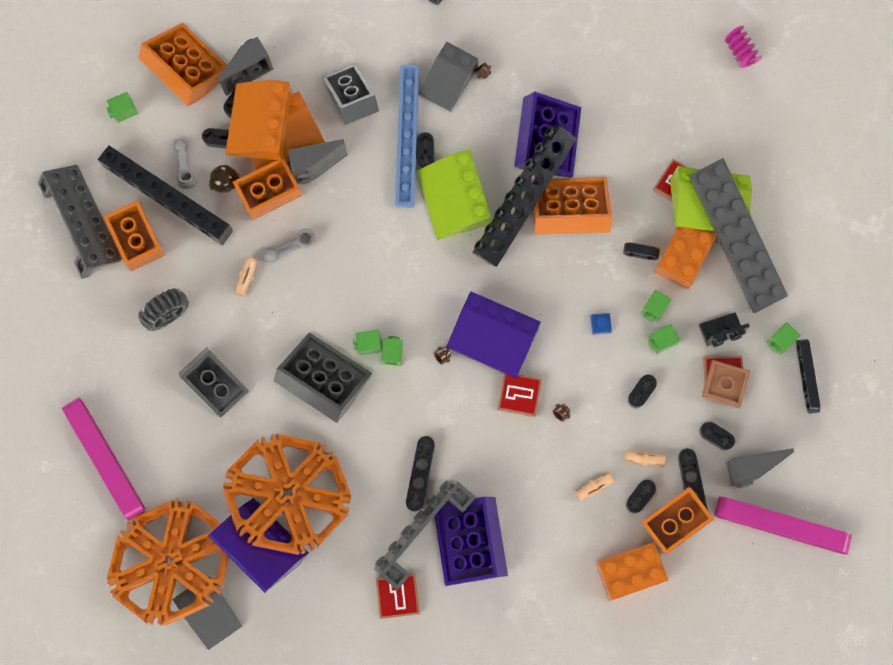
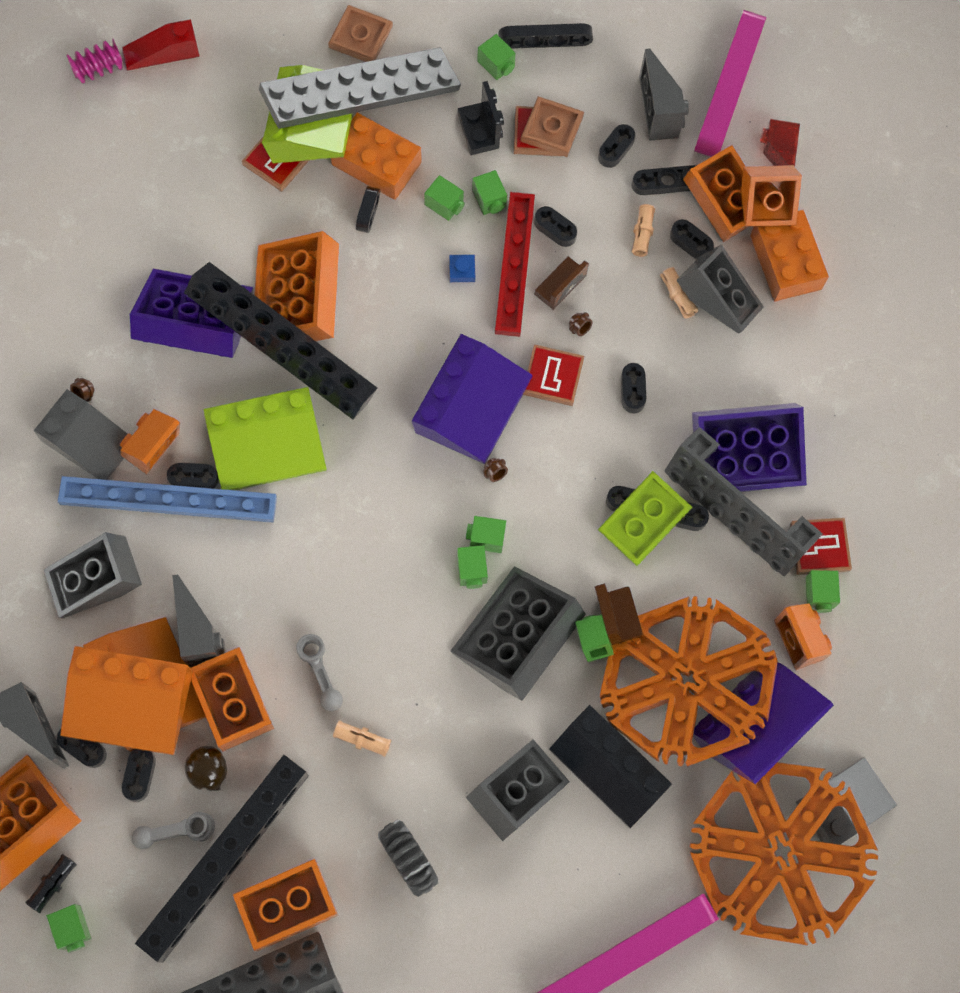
camera: 95 degrees left, 5 degrees down
none -> black pin [25,854,77,913]
none -> orange slope [120,409,180,475]
none -> red slope [122,19,200,71]
none -> nougat tile [328,5,393,62]
none -> red plate [495,192,535,337]
none -> reddish brown panel [534,256,589,310]
none -> black slope [549,705,672,828]
none -> bright green brick [576,614,614,662]
none -> reddish brown panel [594,583,643,645]
none -> lime tile [598,471,692,566]
none -> black beam [621,363,647,414]
none -> dark grey slope [677,245,764,334]
none -> orange slope [741,165,802,226]
none -> clear red slope [760,119,800,166]
none -> orange slope [774,603,832,670]
none -> bright green brick [805,570,840,613]

